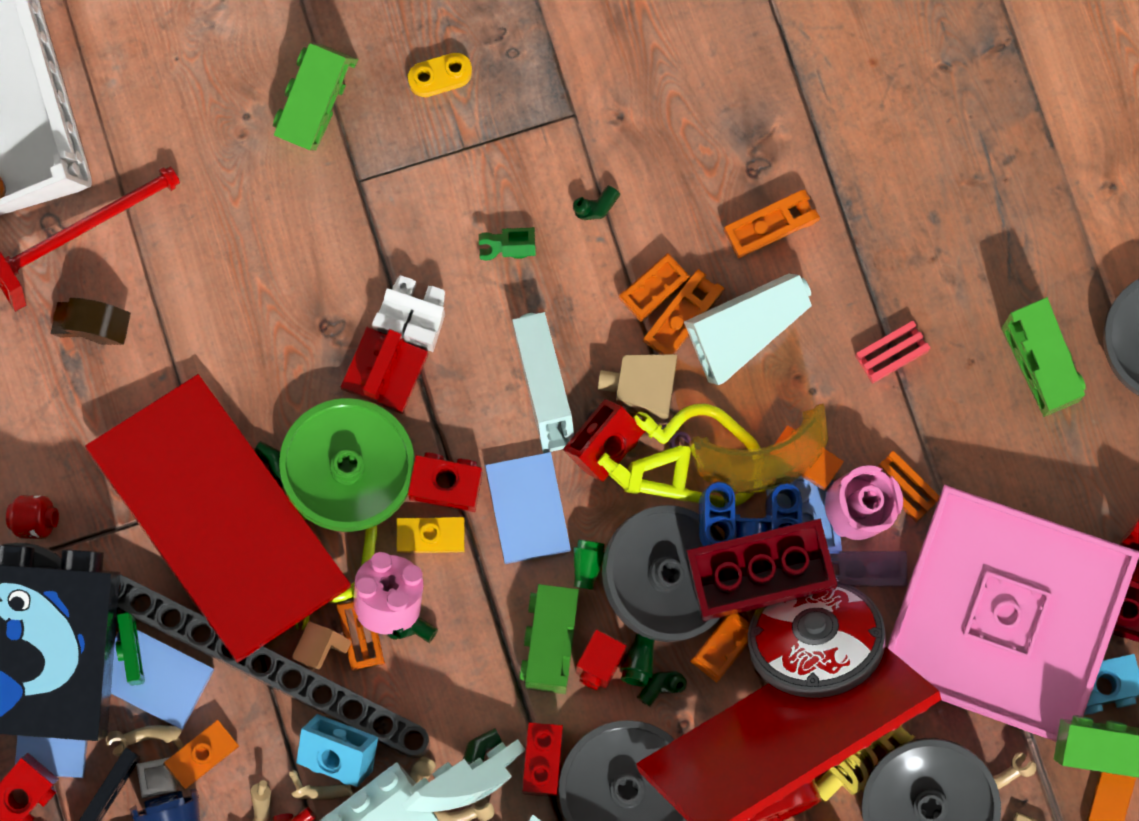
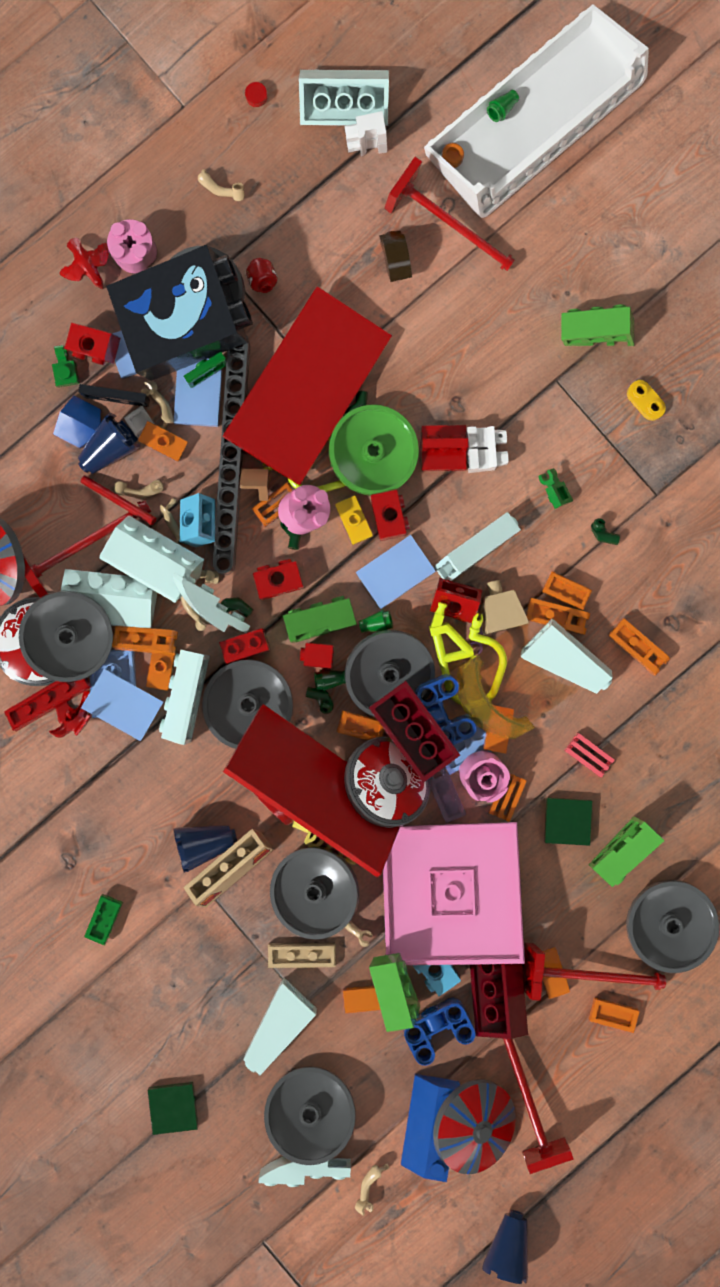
camera: 75 degrees right, 10 degrees up
none -> red brick [253,559,304,600]
none -> dark green tile [544,797,592,846]

